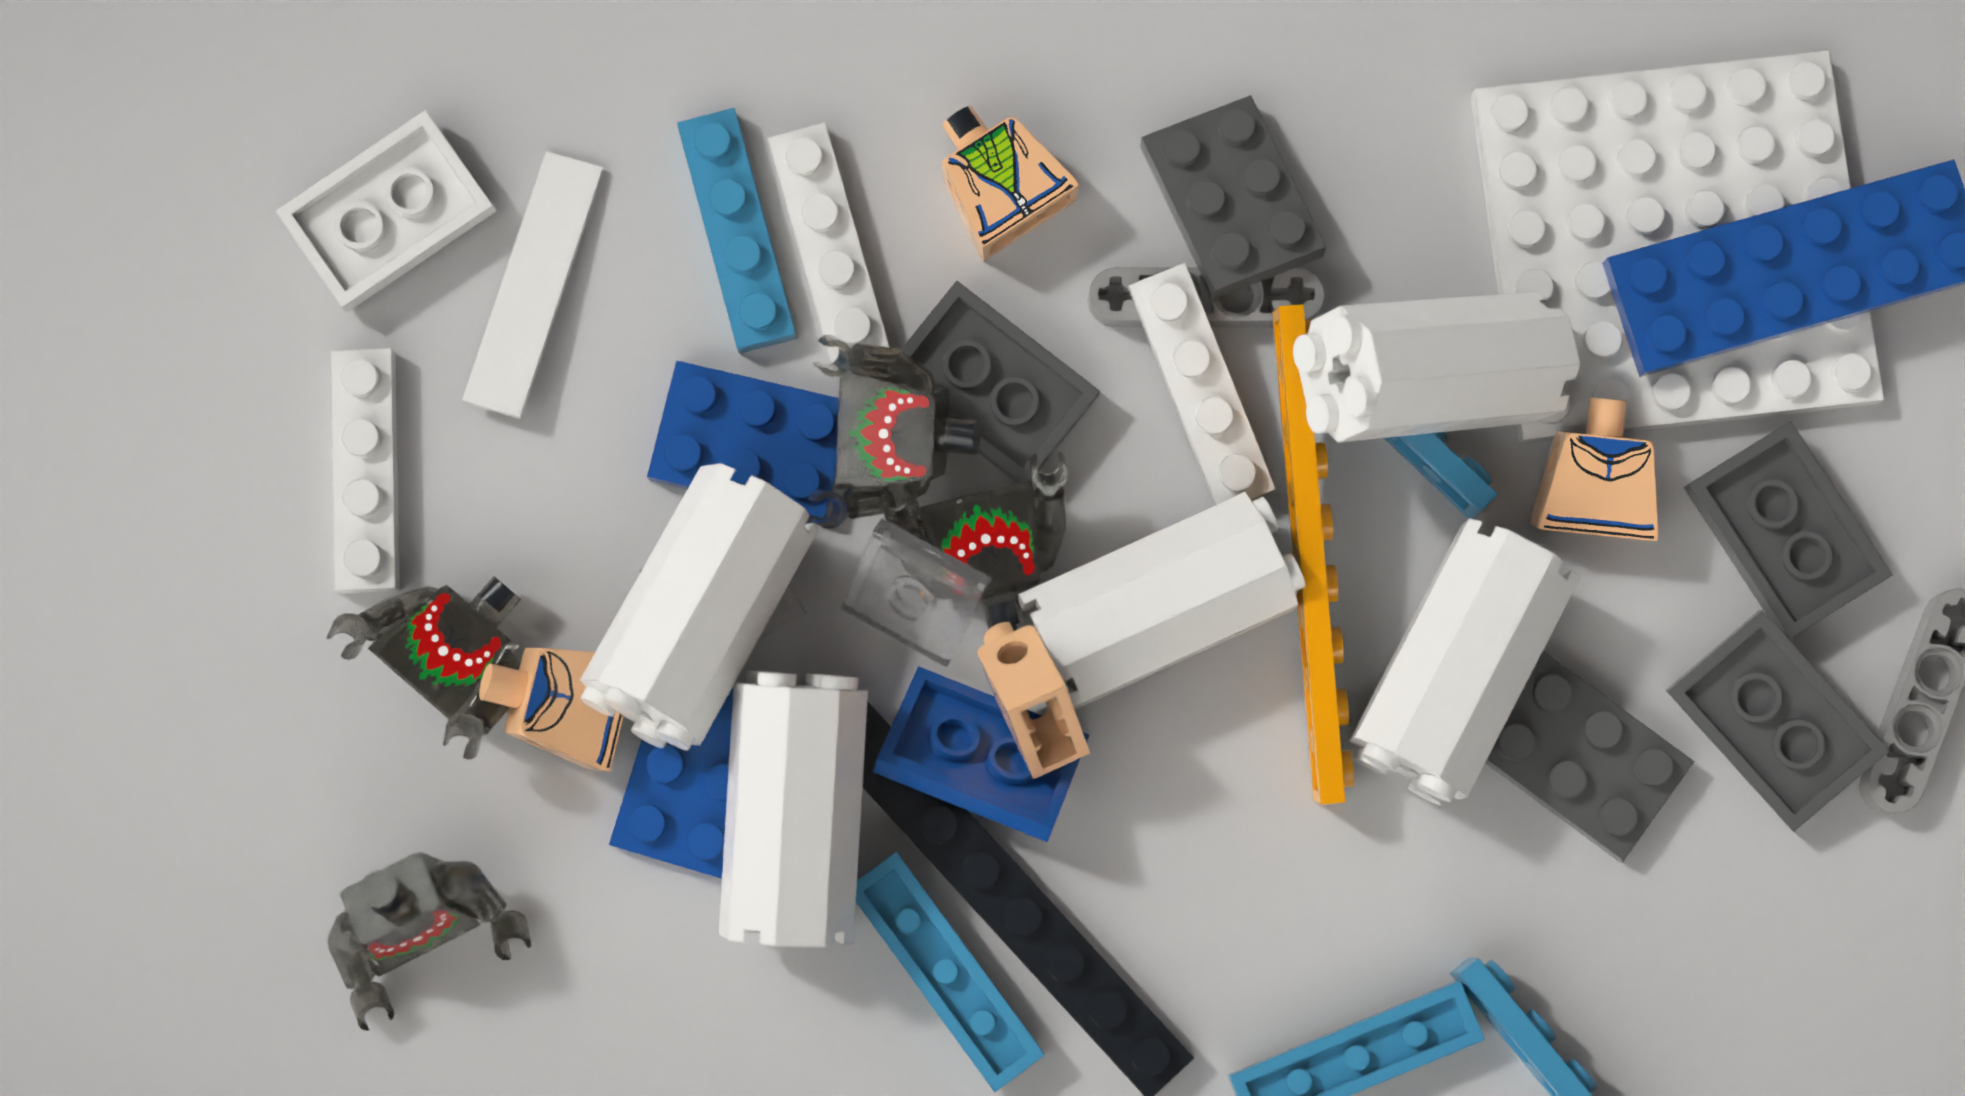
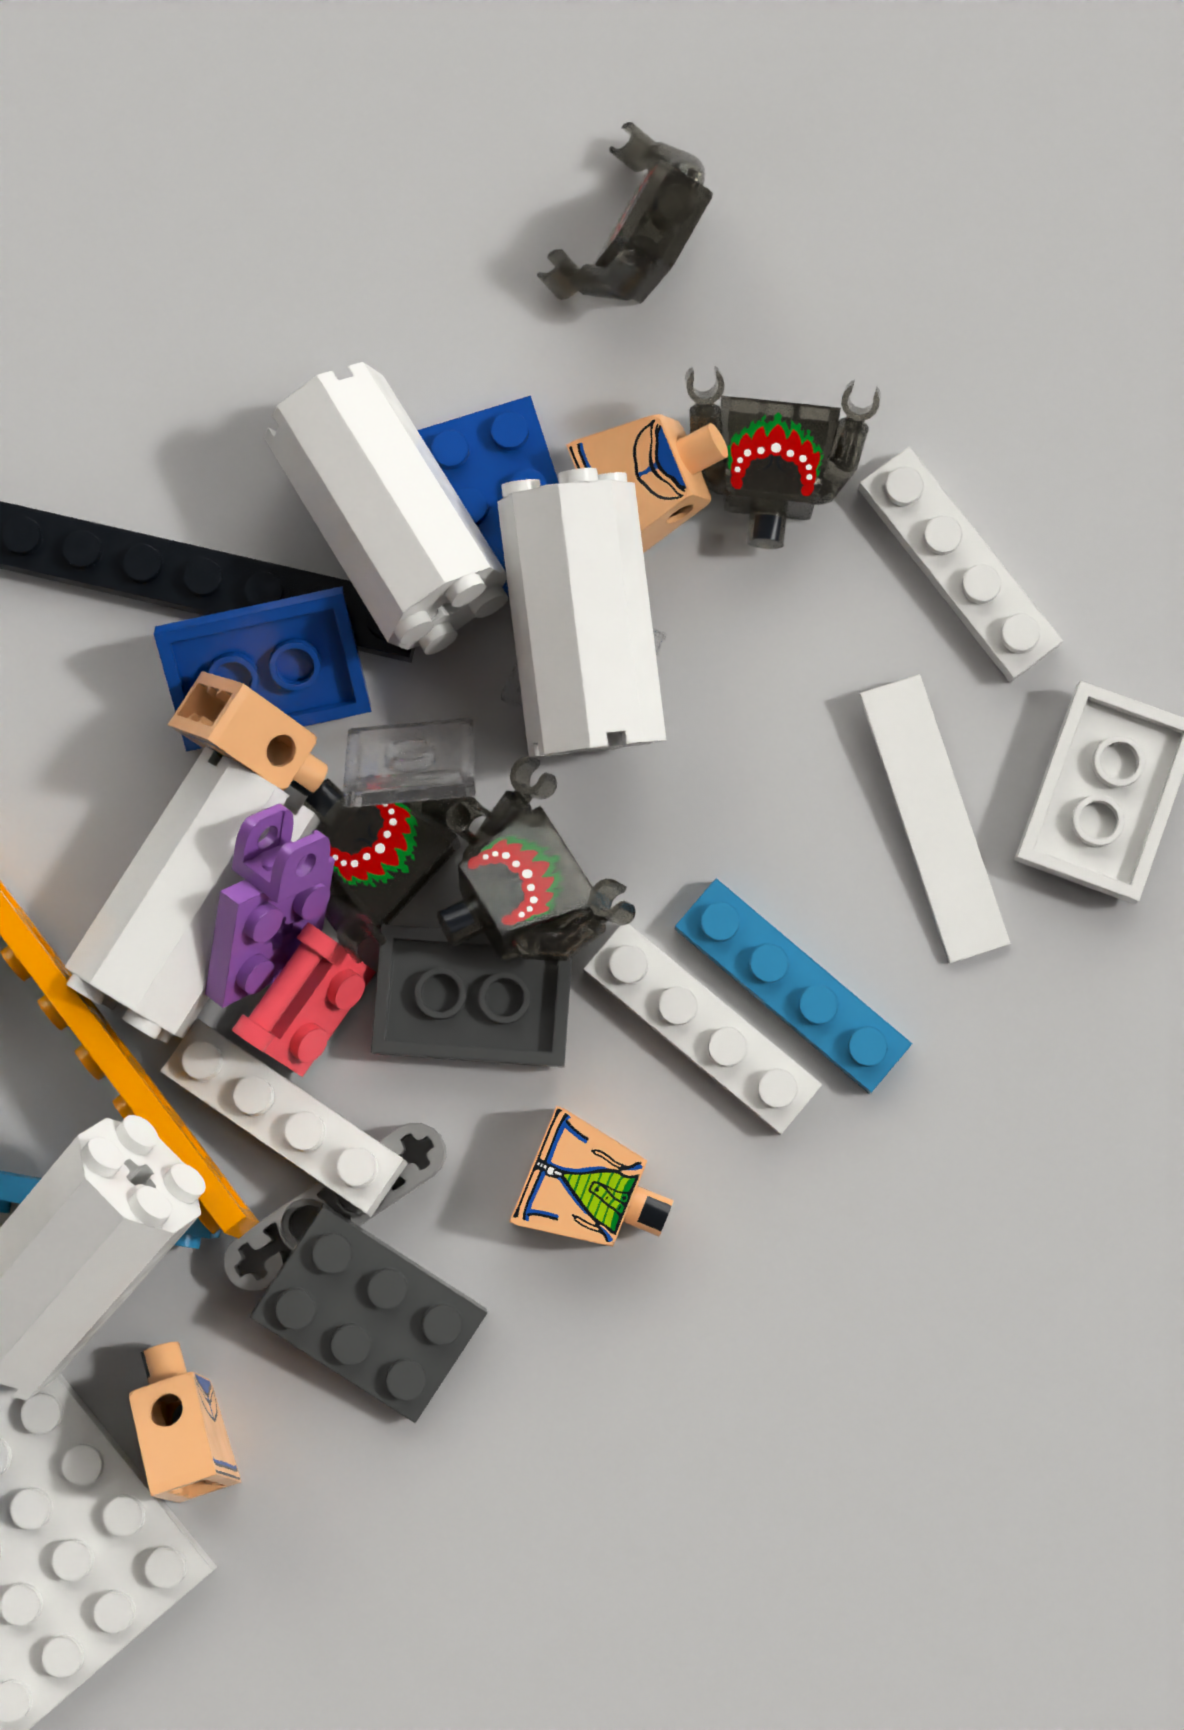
camera: 150 degrees right, 0 degrees up
blue plate [647,360,854,521] -> none
dark azure plate [856,852,1045,1093] -> none
none -> light nougat torso [129,1341,241,1503]
none -> medium lavender plate [205,803,335,1008]
none -> coral plate [232,922,376,1077]

